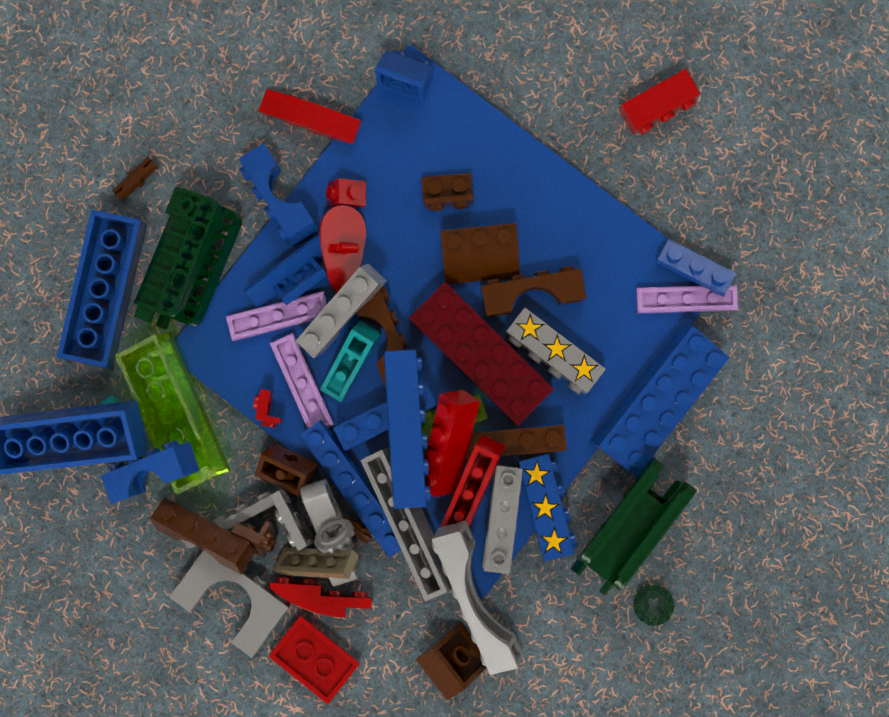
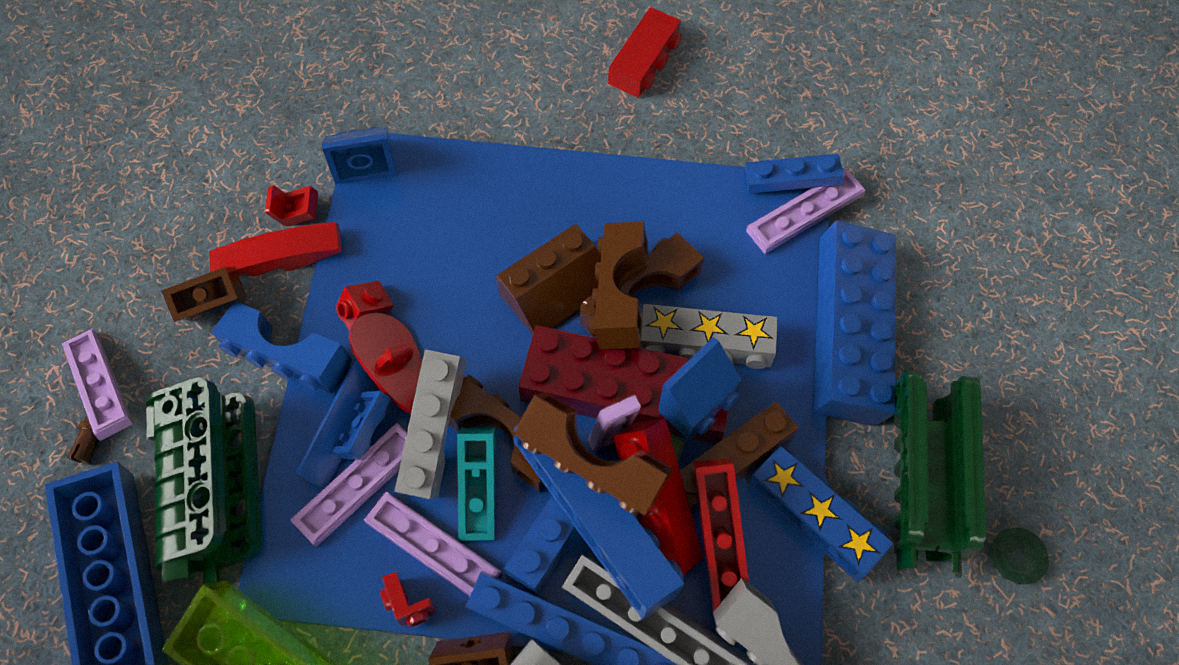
camera: 30 degrees left, 20 degrees down
reddish brown bracket [421,173,474,212] -> none
light grey fence [482,466,523,574] -> none
none -> lavender tile [62,328,133,441]
none -> reddish brown brick [161,266,247,322]
none -> red bracket [265,185,318,226]
none -> reddish brown arch [513,392,674,515]
none -> lavender tile [588,395,641,451]
none -> reddish brown arch [589,221,648,350]
none -> blue slope [658,337,742,440]

